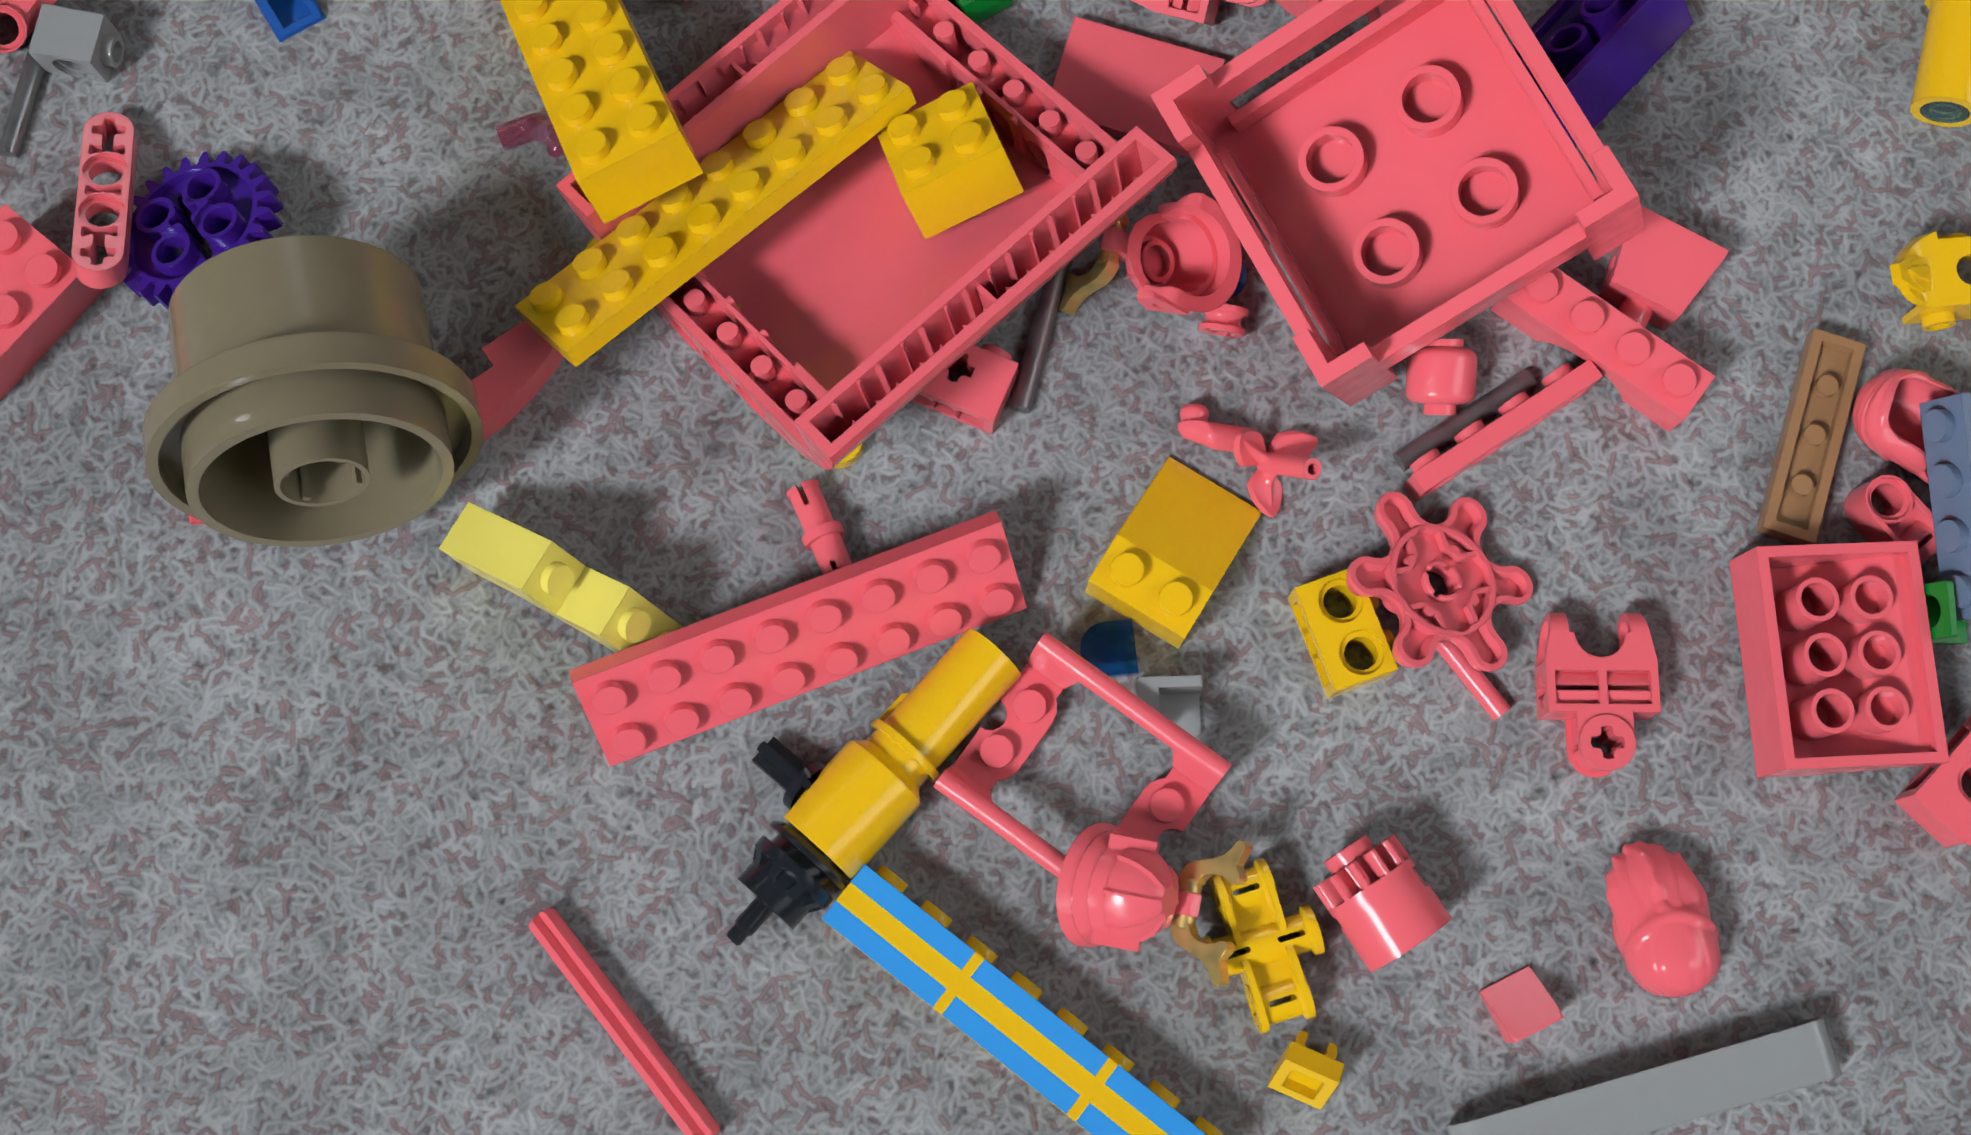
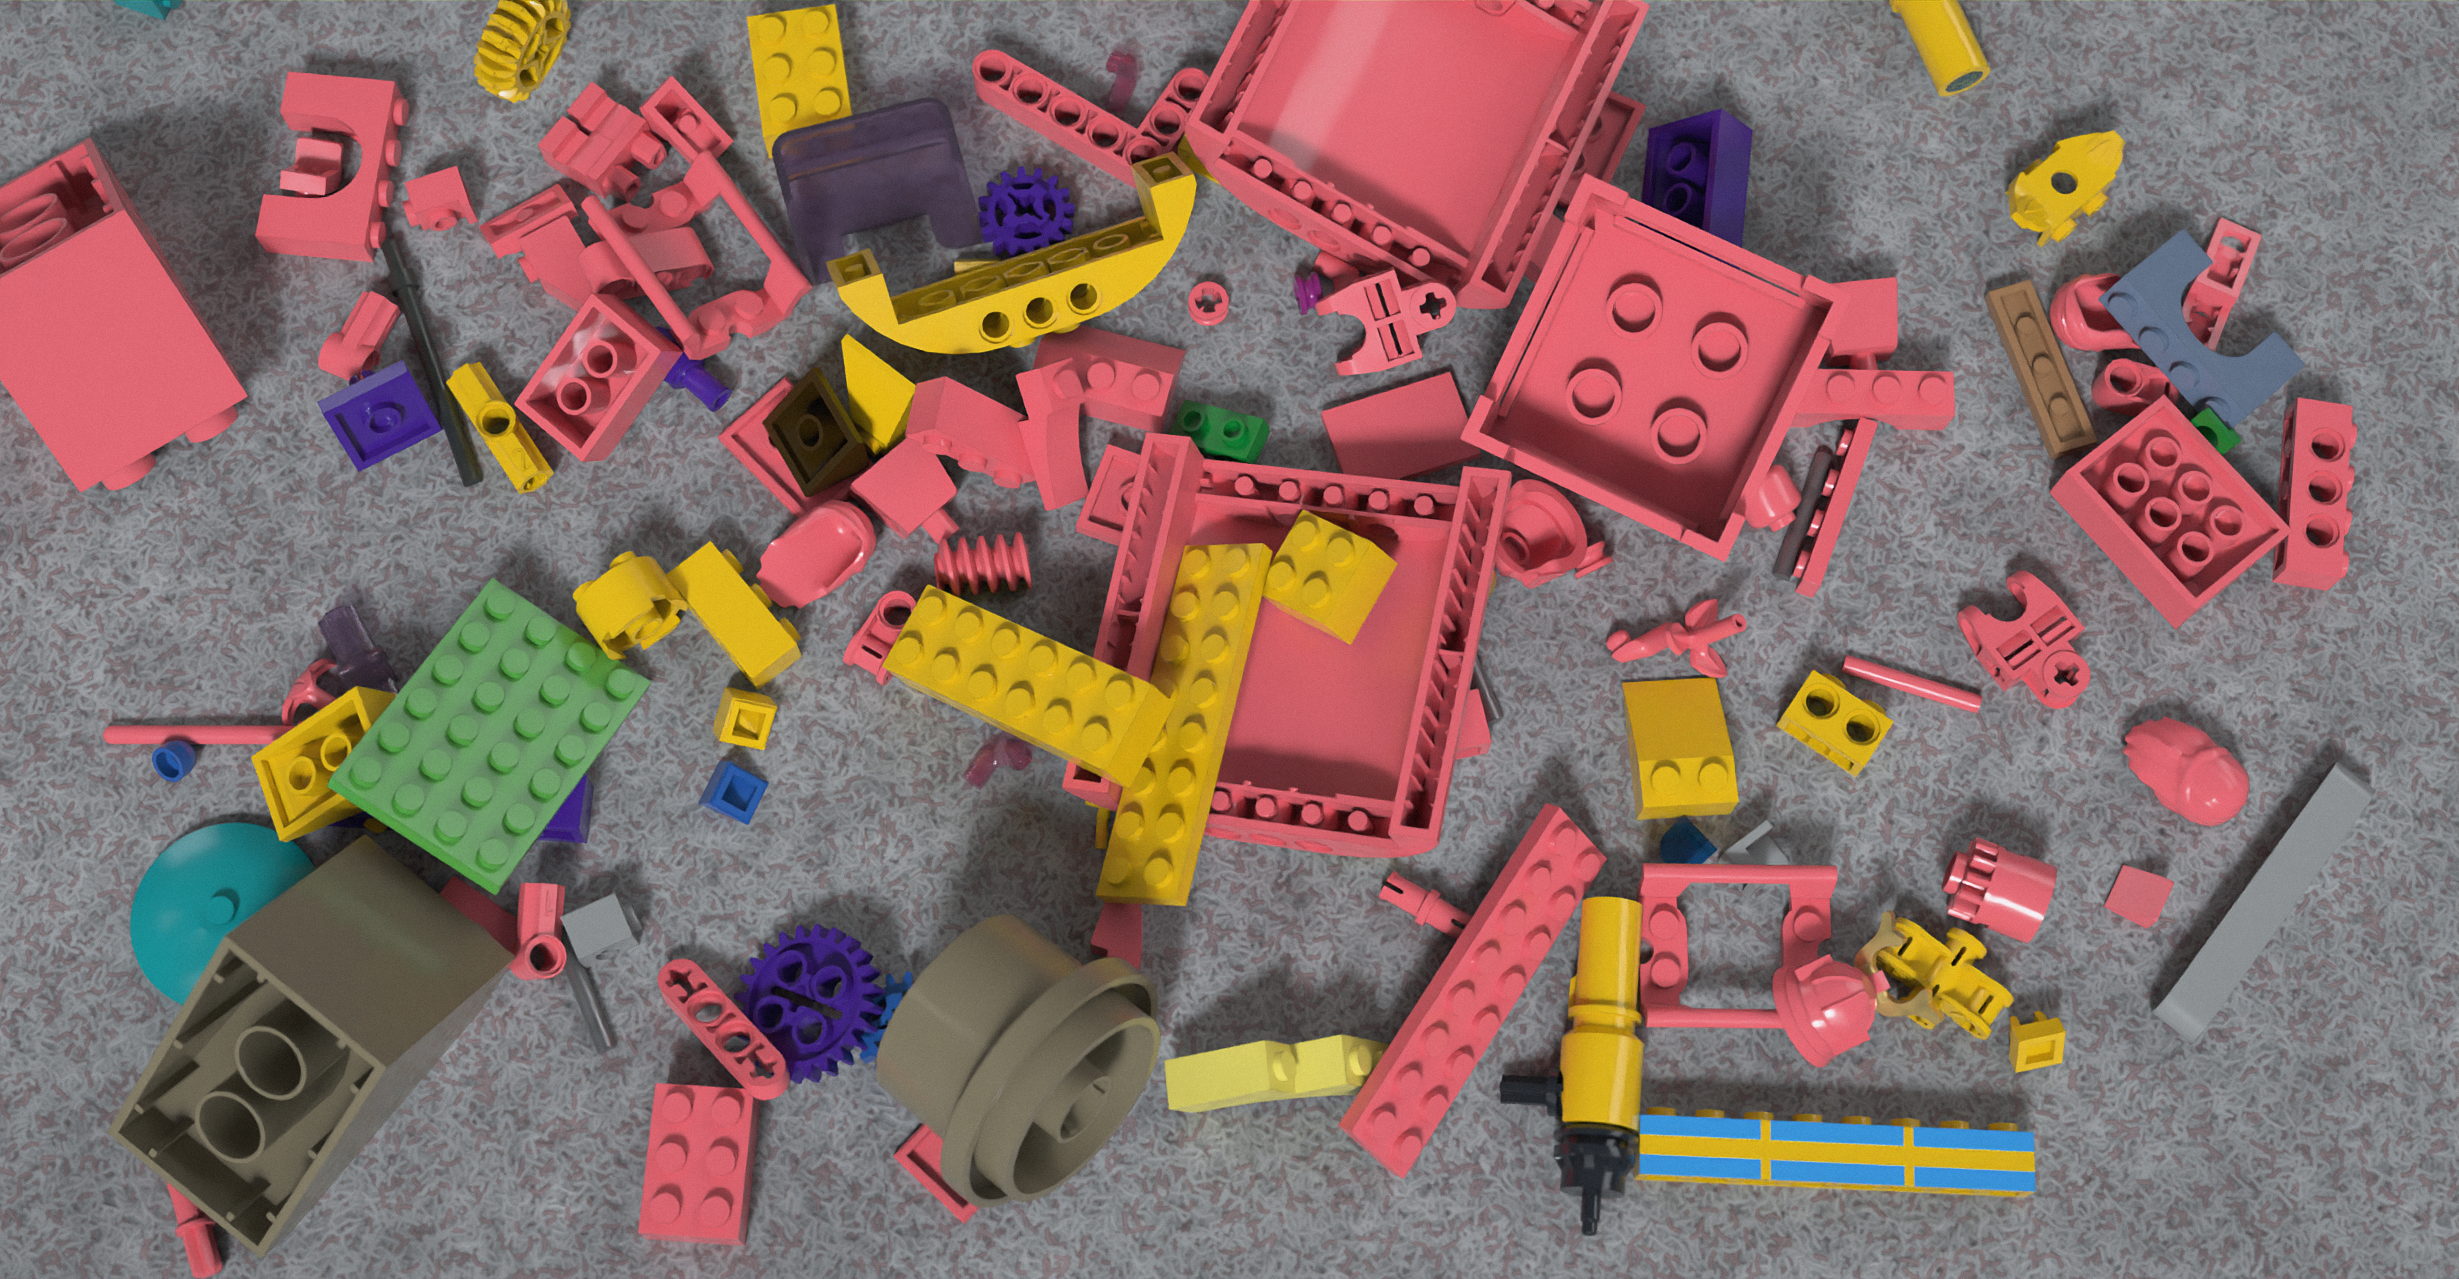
camera: 35 degrees left, 5 degrees down
coral plate [1346,491,1533,672] -> none

